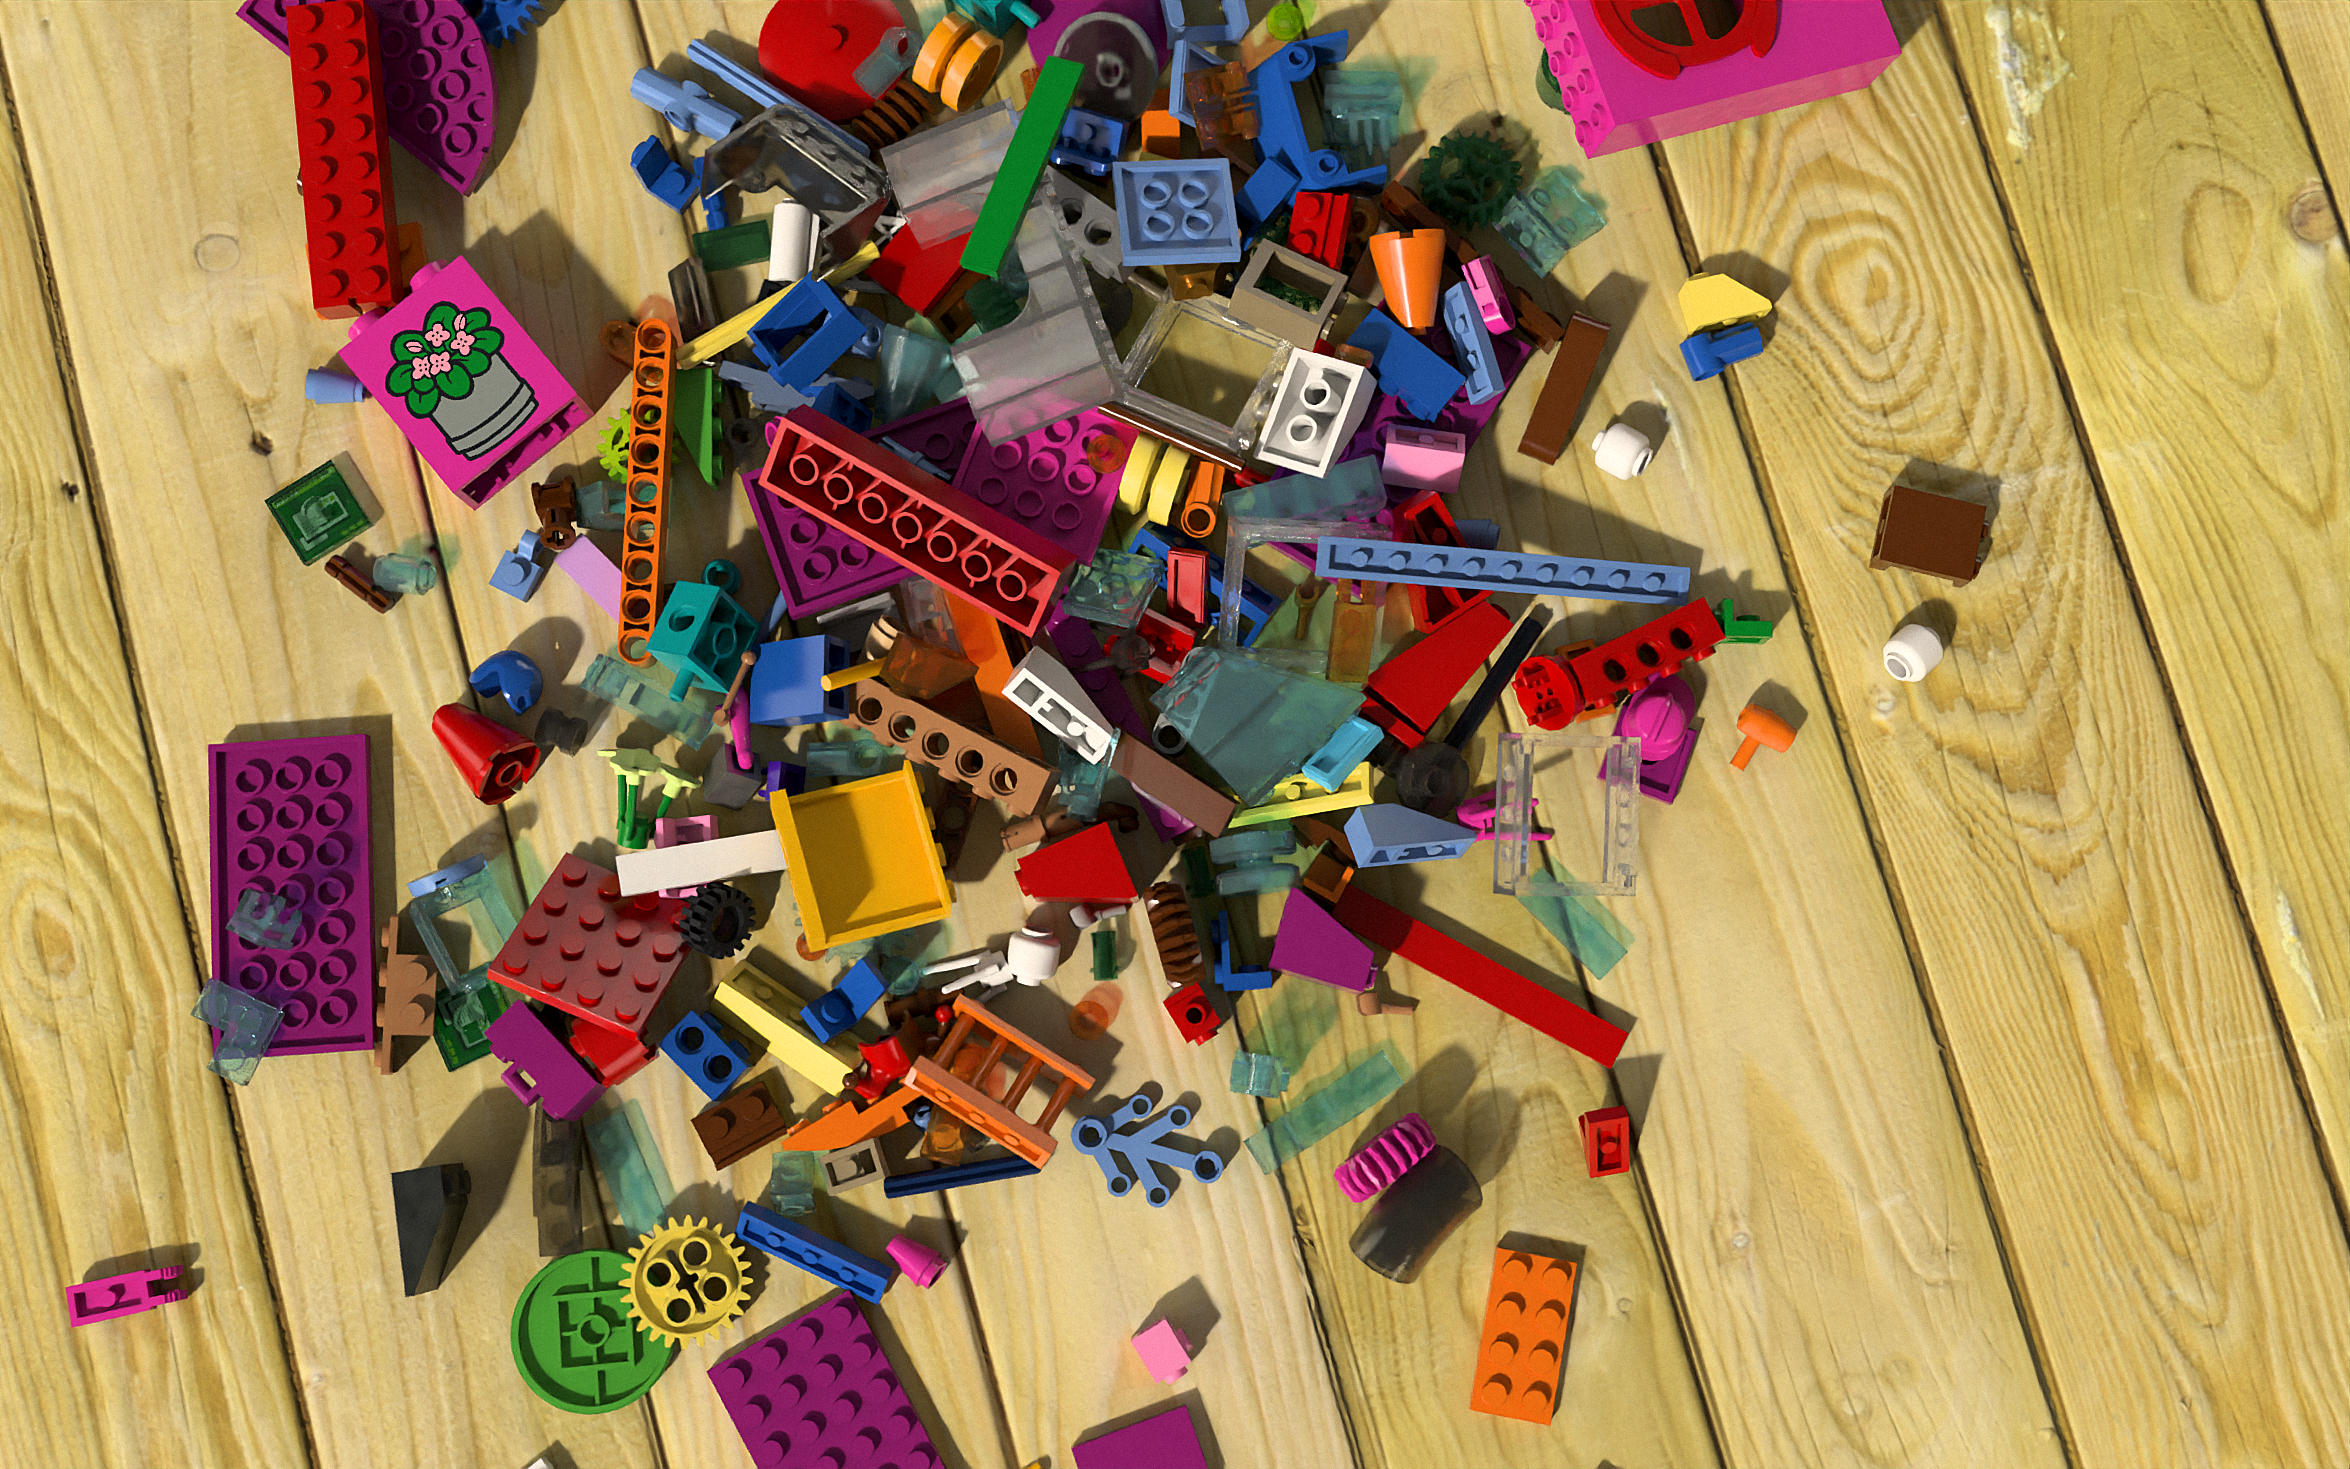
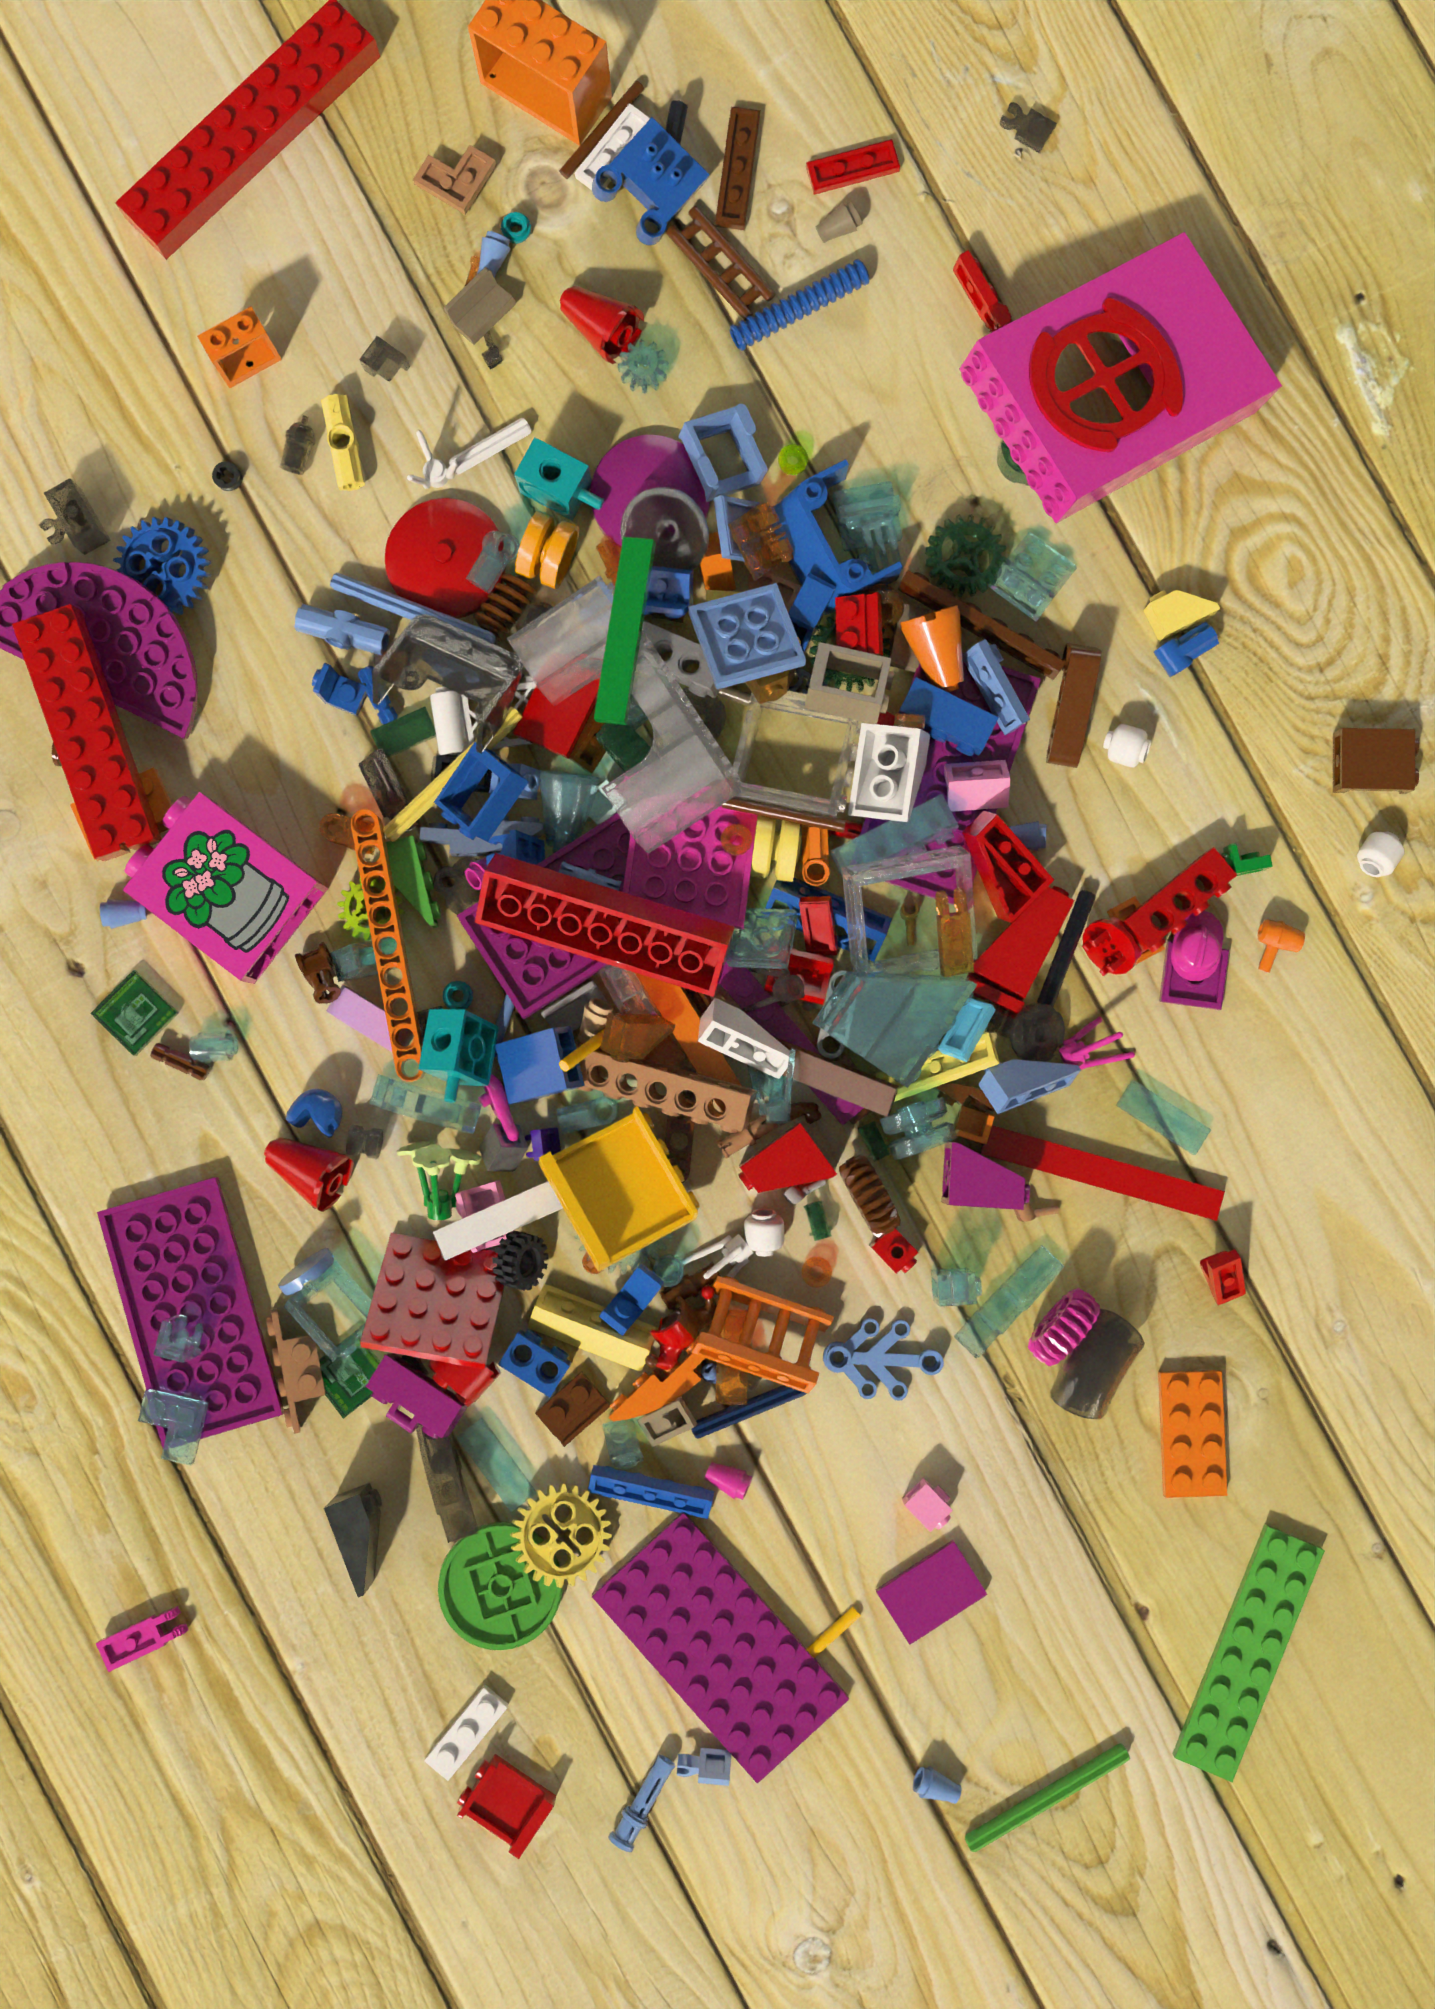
camera: 15 degrees left, 5 degrees up
medium blue plate [489,529,545,603] -> none
medium nougat hinge [712,650,757,727] -> none
blue bracket [1211,911,1272,992] -> none
medium blue plate [1315,535,1691,606] -> none
dark pink piece [1461,254,1515,336] -> none
clear window [1493,732,1642,896] -> none

